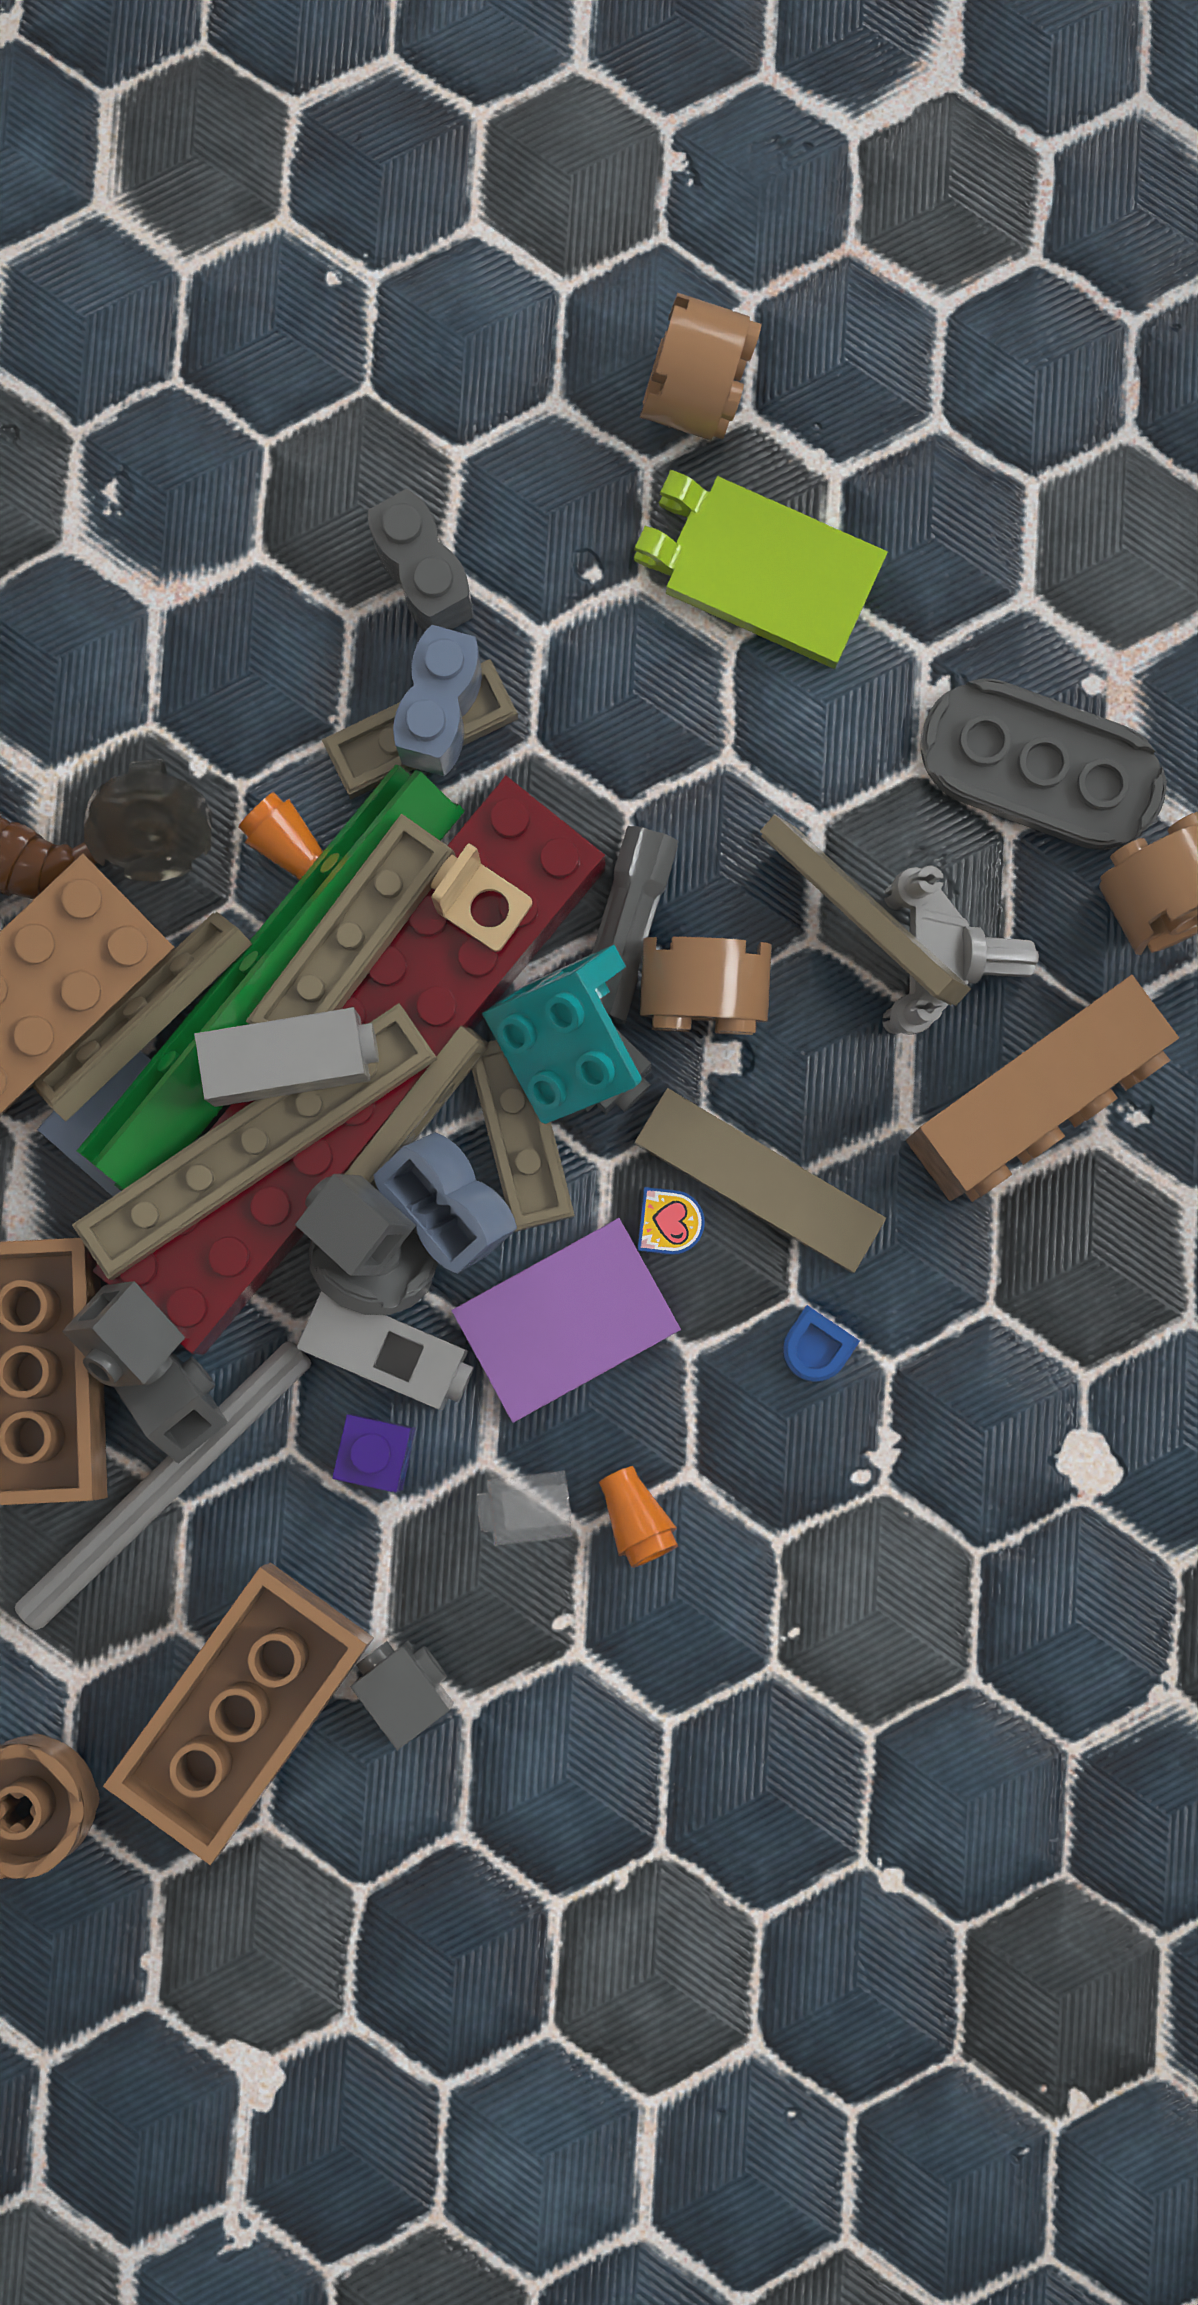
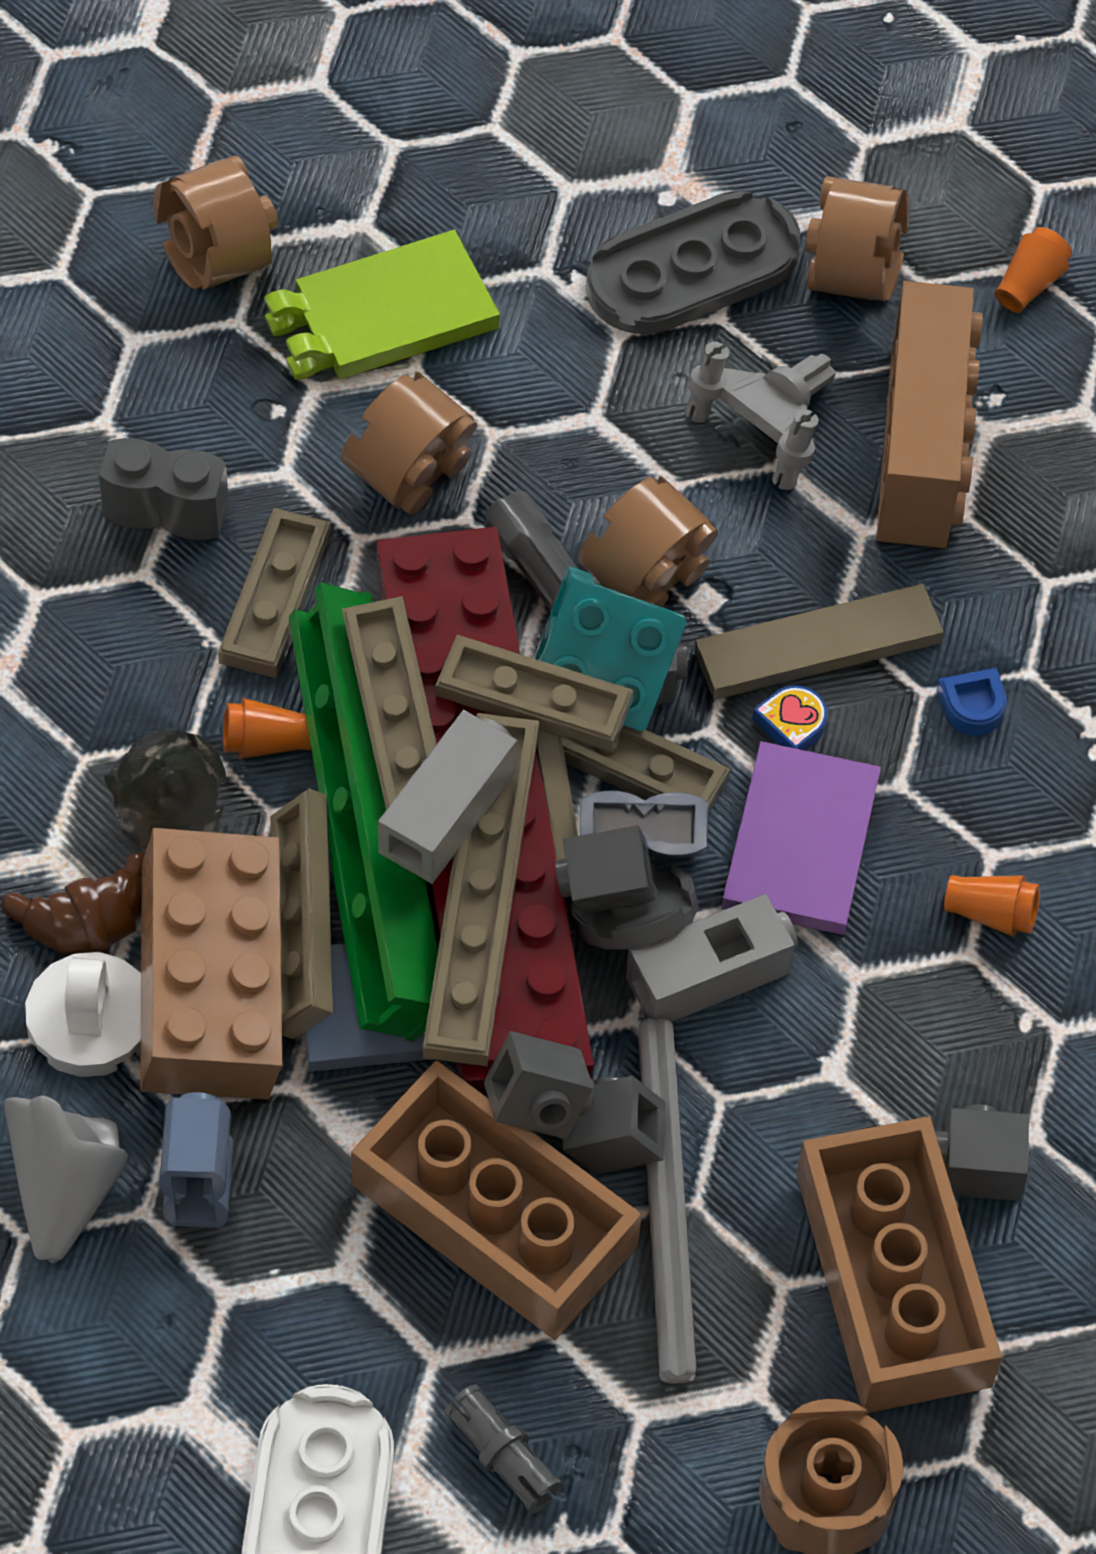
camera: 55 degrees left, 25 degrees down
dark purple brick [332,1414,416,1493] -> none
sand blue brick [393,625,482,776] -> none
tan bracket [431,843,532,952] -> none
clear brick [477,1470,573,1546] -> none
dark tan tile [760,814,971,1006] -> none
none -> medium nougat brick [341,372,477,516]
none -> dark tan tile [435,635,633,752]

